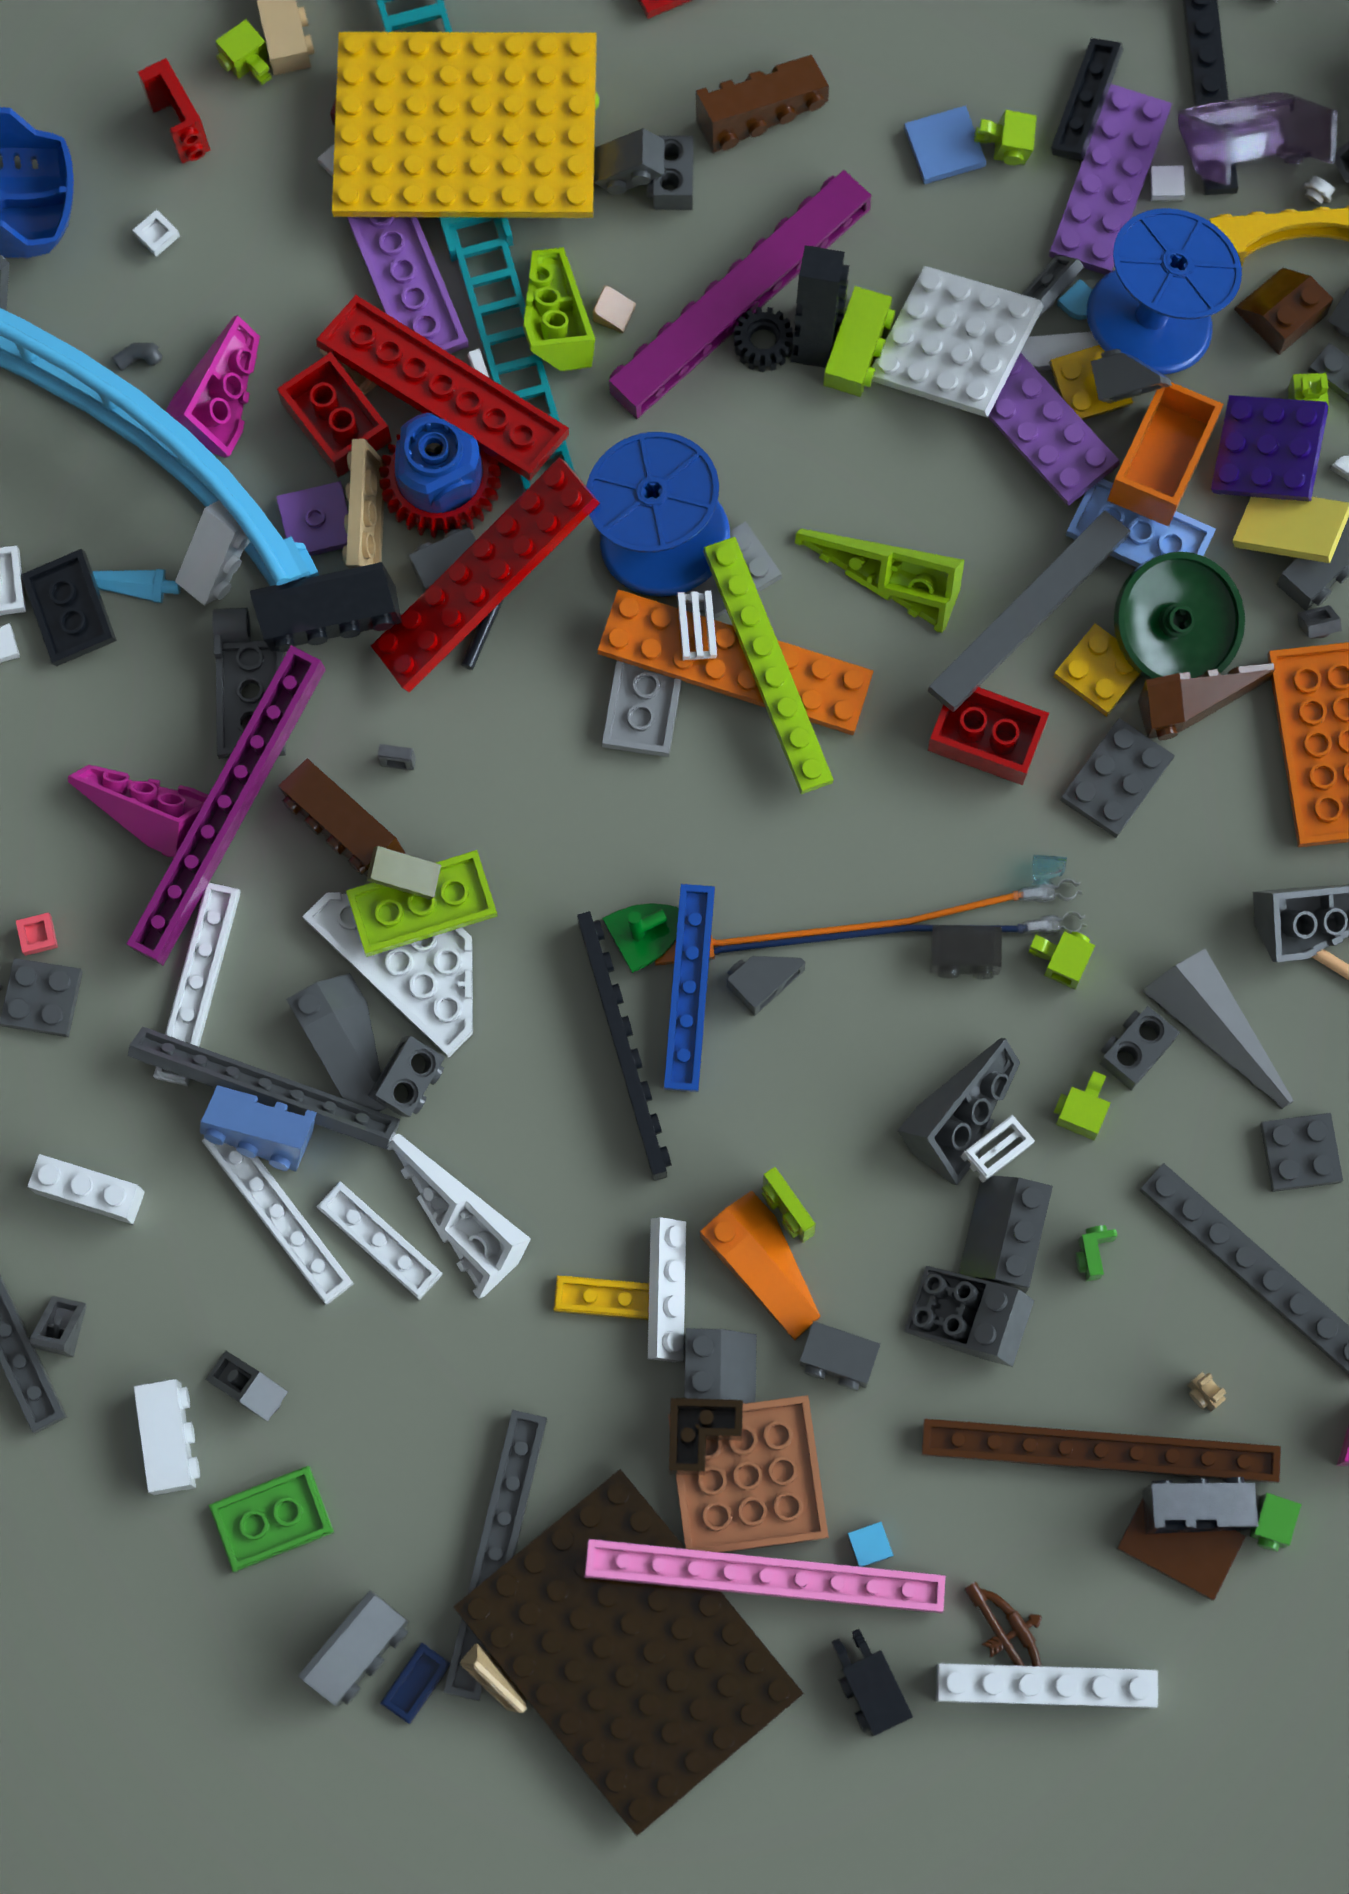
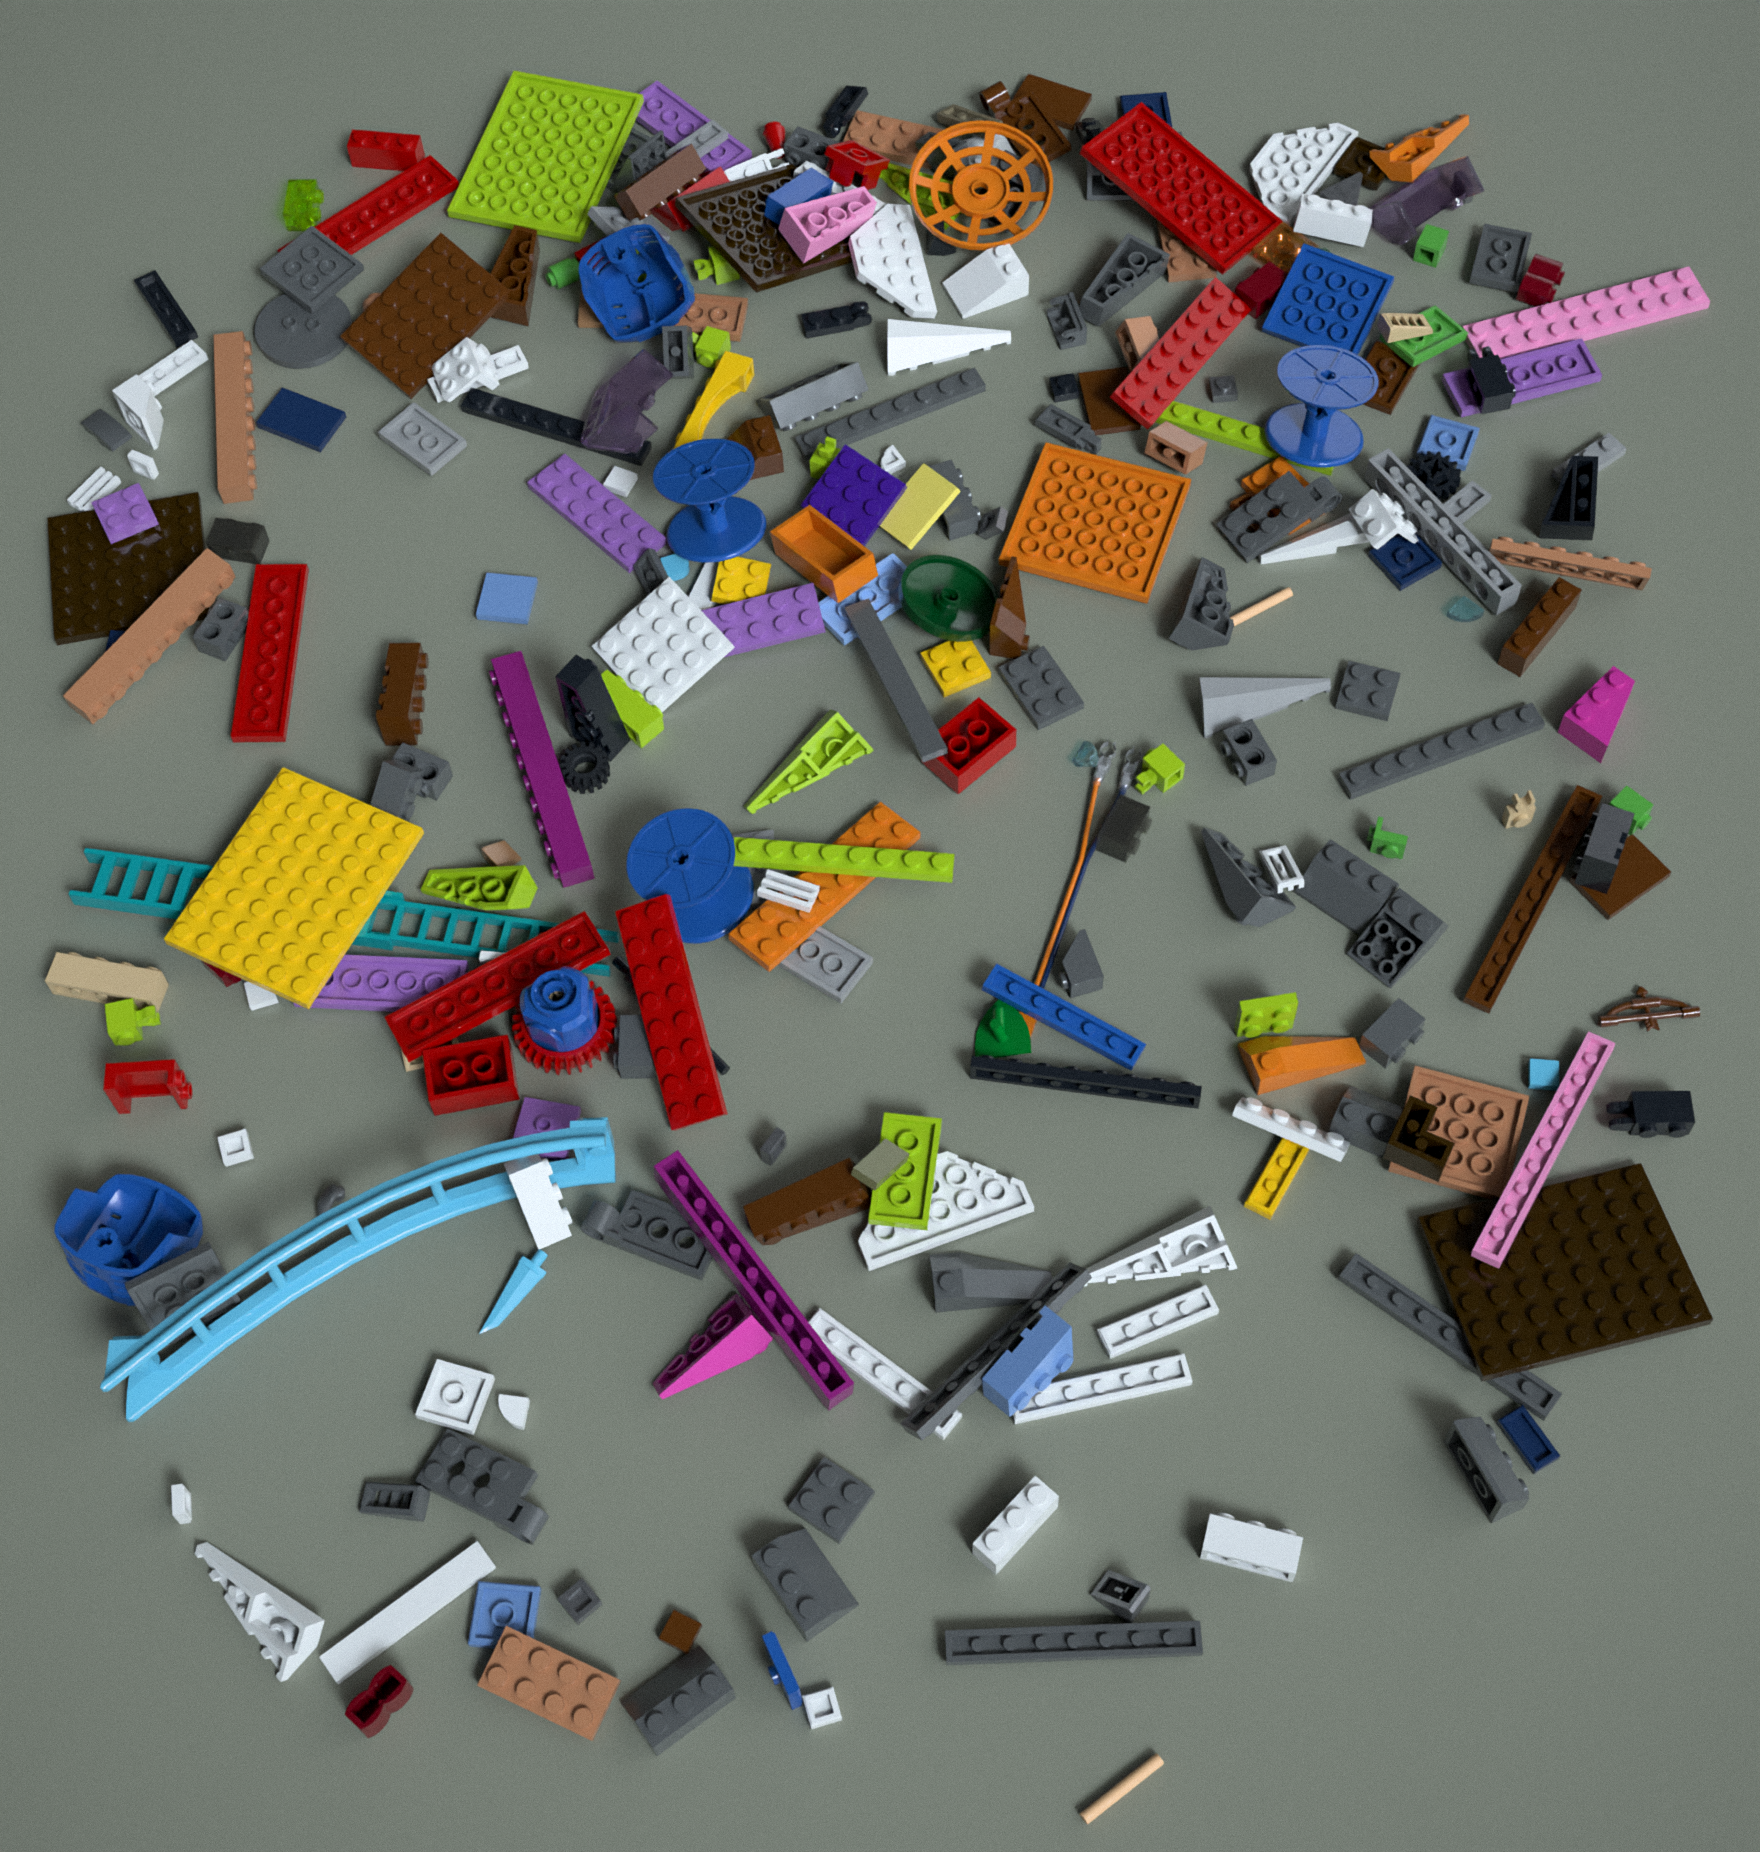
camera: 65 degrees left, 15 degrees down
coral plate [16,912,58,956] -> none
black plate [21,549,117,667] -> none
dark pink wedge [166,315,260,458] -> none
dark grey slope [206,1351,288,1421] -> none
bright green tile [209,1465,334,1573] -> none
black slope [250,562,402,652] -> none
tan plate [342,438,385,569] -> none
dark grey brick [368,1036,445,1117] -> none
tan slope [460,1643,526,1713] -> none
white arch [936,1664,1158,1708] -> none
lime brick [974,110,1037,165] -> none
black plate [1051,38,1123,160] -> none
lime brick [1053,1071,1111,1140] -> none
dark grey slope [1091,349,1172,403] -> none
white plate [1303,176,1335,205] -> none

